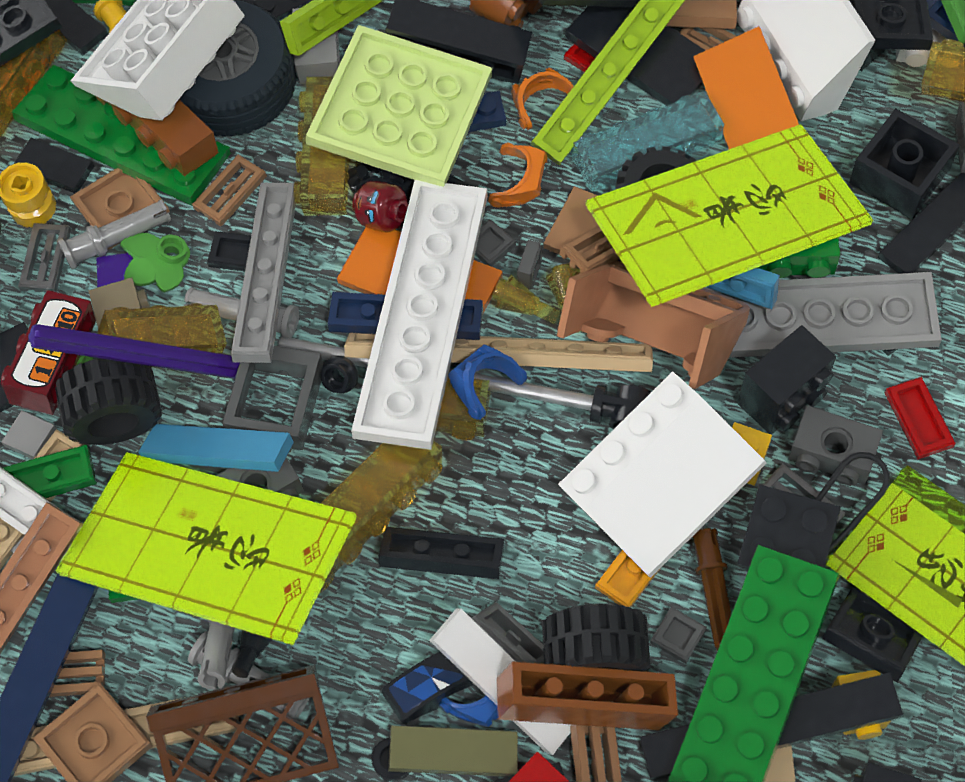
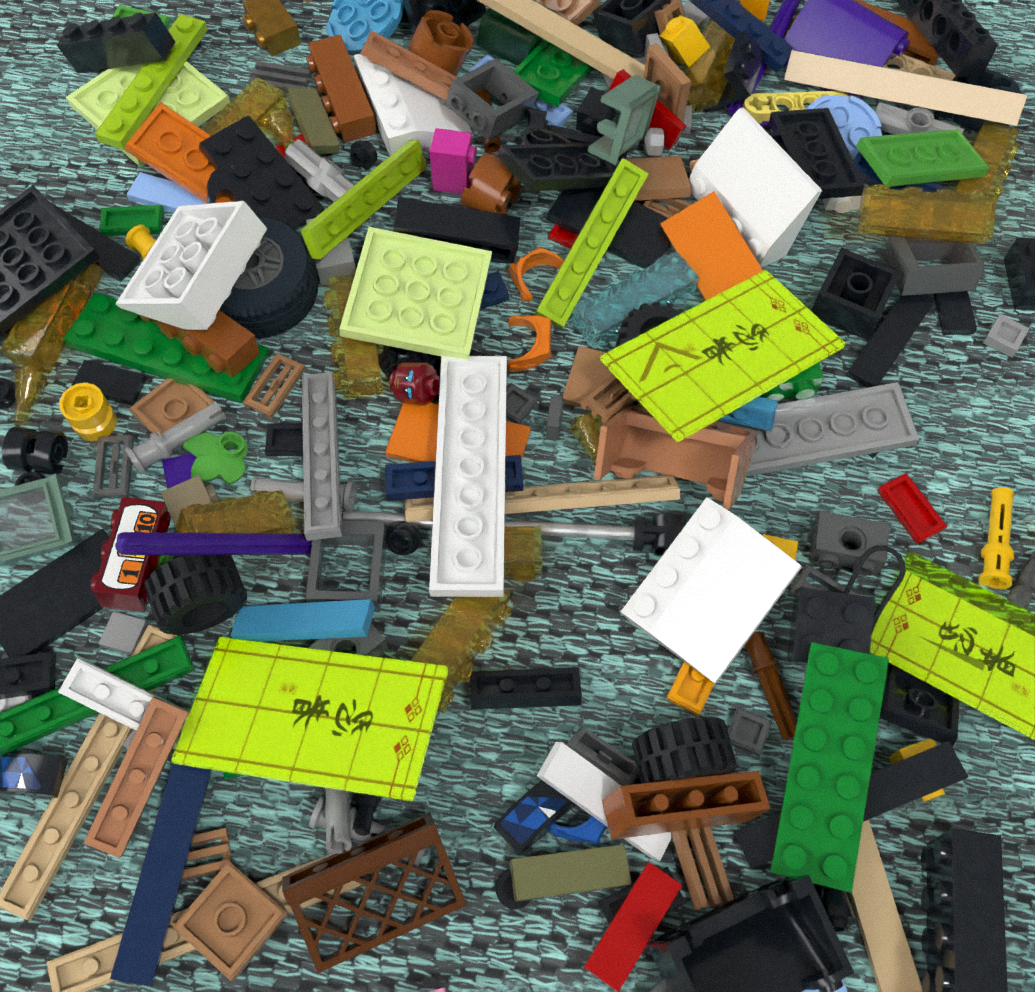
camera: 15 degrees left, 0 degrees up
blue helmet [448,344,527,420] -> none
clear yellow cone [491,274,561,325] -> none
black brick [738,325,836,435] -> none

